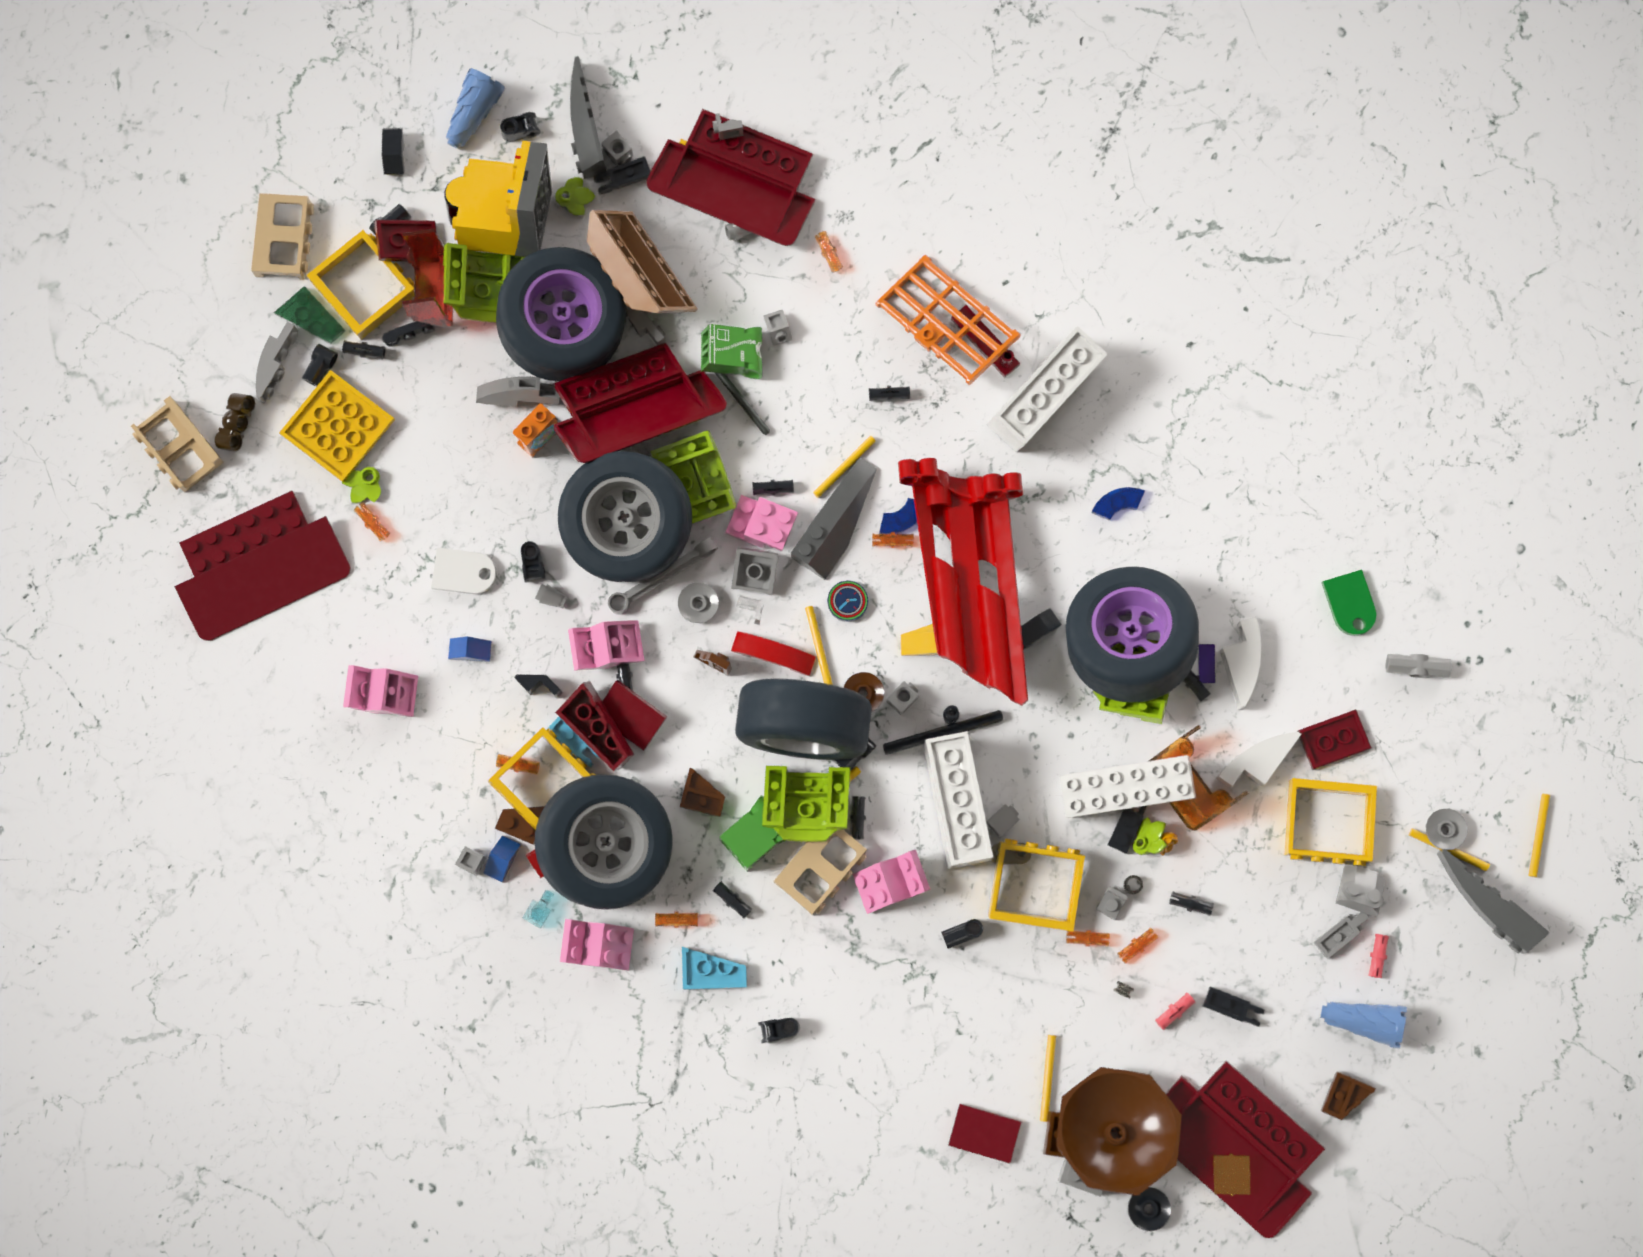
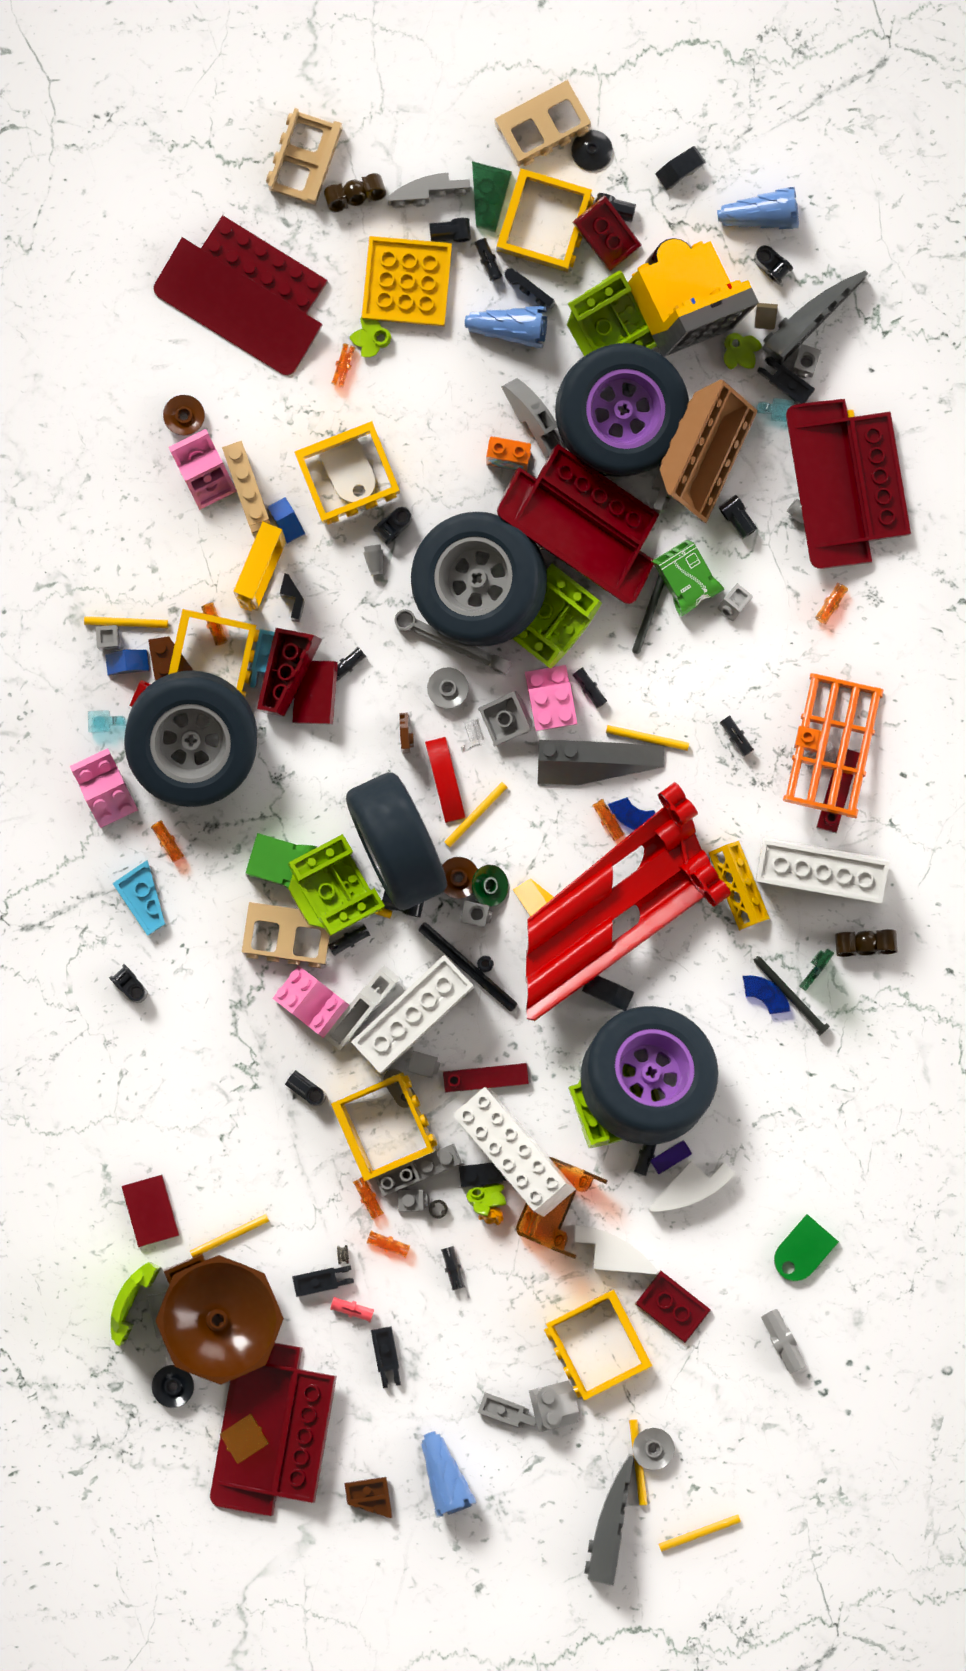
camera: 60 degrees right, 5 degrees up
clear red windscreen [402,228,453,327] -> none
bright pink bracket [568,620,644,671] -> none
reddish brown wing [680,768,726,818] -> none
light grey bracket [712,113,743,140] -> none
black pin [712,881,753,919] -> none
tile [827,580,868,622] -> none
coral pin [1368,934,1389,978] -> none
none -> yellow bar [84,617,168,628]
none -> lime slope [110,1262,161,1346]
none -> reddish brown dish [163,395,205,436]
none -> tan window [222,440,271,534]
none -> yellow window [233,521,286,612]
none -> black hinge [292,1265,354,1297]
none -> yellow window [294,421,400,525]
none -> white slope [324,965,400,1050]
none -> light grey slope [375,1144,462,1196]
none -> dark red piece [443,1063,529,1093]
none -> medium blue cone [465,306,547,348]
none -> dark green dish [472,865,508,907]
none -> black dish [571,130,613,171]
none -> yellow fence [708,841,770,931]
none -> black piece [718,495,757,539]
none -> pearl dark grey bar [753,956,830,1037]
none -> dark tan slope [754,303,778,330]
none -> clear light blue plate [757,398,794,422]
none -> clear green wing [799,948,834,991]
none -> dark brown piece [835,929,898,957]

